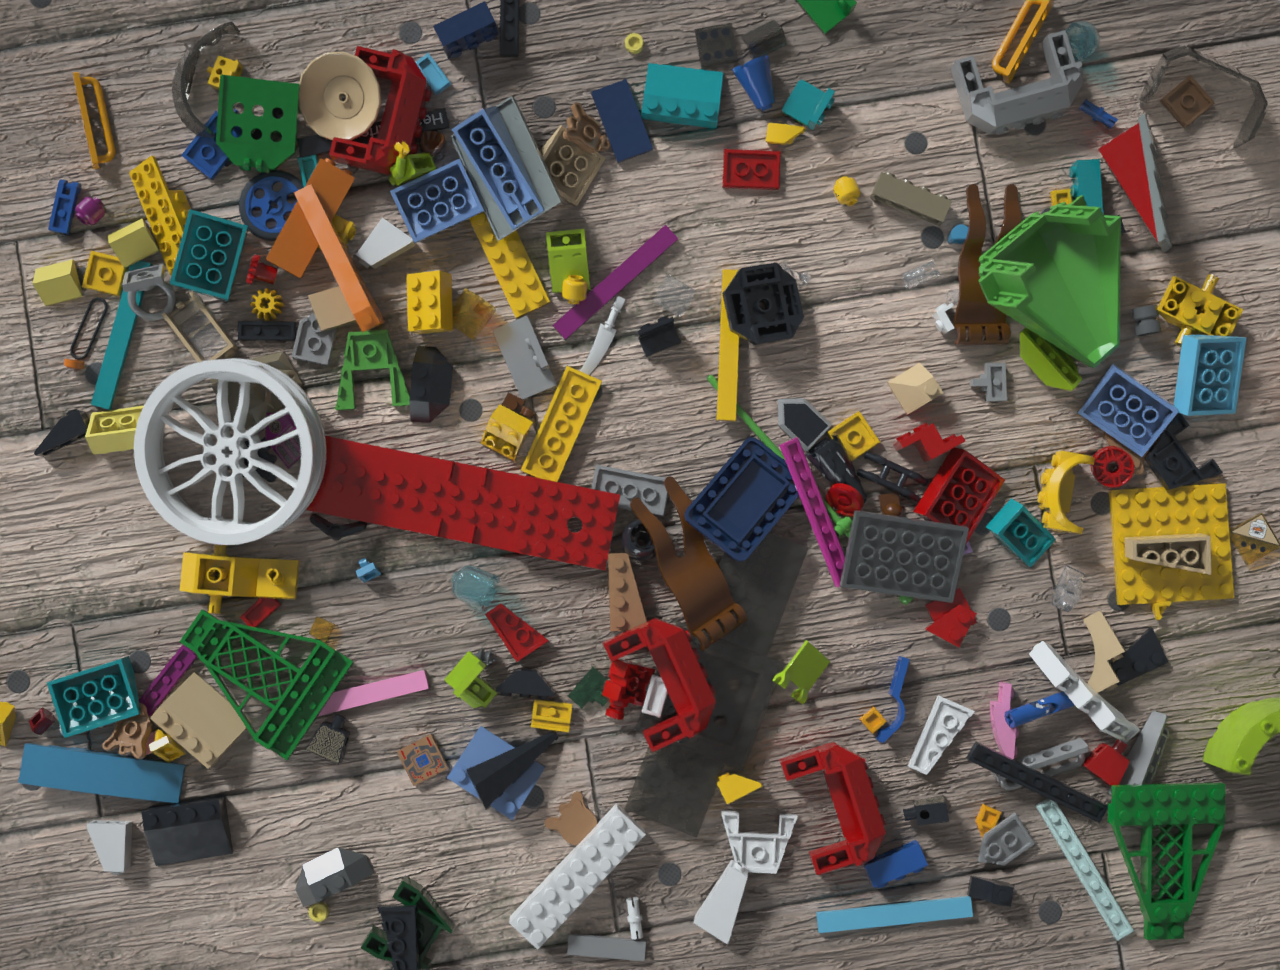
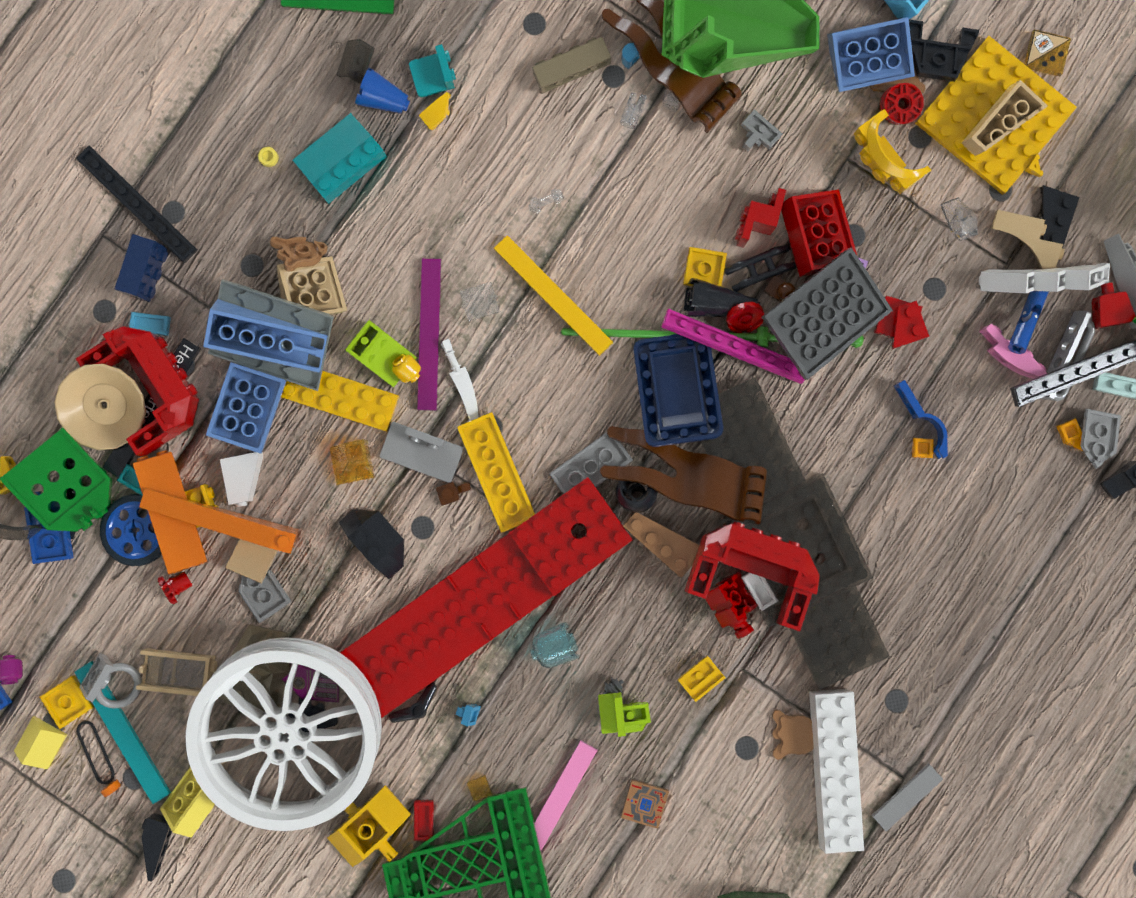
camera: 40 degrees left, 0 degrees up
light yellow slope [108,219,159,268] -> none
yellow bracket [129,156,191,276] -> none
teal slope [170,209,248,302] -> none
black tile [238,321,297,341] -> none
yellow gear [250,288,284,321] -> none
yellow tile [256,559,300,599] -> none
black torso [305,714,350,765] -> none
bright green wing [335,330,410,410] -> none
torso [389,131,446,186] -> none
yellow brick [407,270,453,334] -> none
medium blue slope [447,726,545,820] -> none
black wedge [466,730,558,810] -> none
yellow slope [480,404,533,461] -> none
red wing [485,603,549,662] -> none
black slope [496,669,555,700] -> none
clear green hinge [568,667,608,708] -> none
dark blue tile [591,79,653,163] -> none
white pin [626,897,643,939] -> none
black bracket [637,316,681,358] -> none
clear smoke tile [694,23,738,68] -> none
white slope [694,860,748,944] -> none
yellow slope [717,772,762,804] -> none
white wing [721,811,797,874] -> none
red tile [722,149,781,190] -> none
black piece [722,262,804,345] -> none
lime flag [772,640,831,705] -> none
black tile [778,398,832,452] -> none
red wedge [779,741,886,875] -> none
medium azure tile [816,896,973,933] -> none
yellow head [833,176,861,206] -> none
blue brick [863,840,928,888] -> none
tan slope [887,363,943,415] -> none
black torso [903,795,949,825] -> none
white wing [908,695,975,775] -> none
white bracket [933,303,954,334] -> none
teal slope [986,499,1056,568] -> none
lime wedge [1020,327,1083,391] -> none

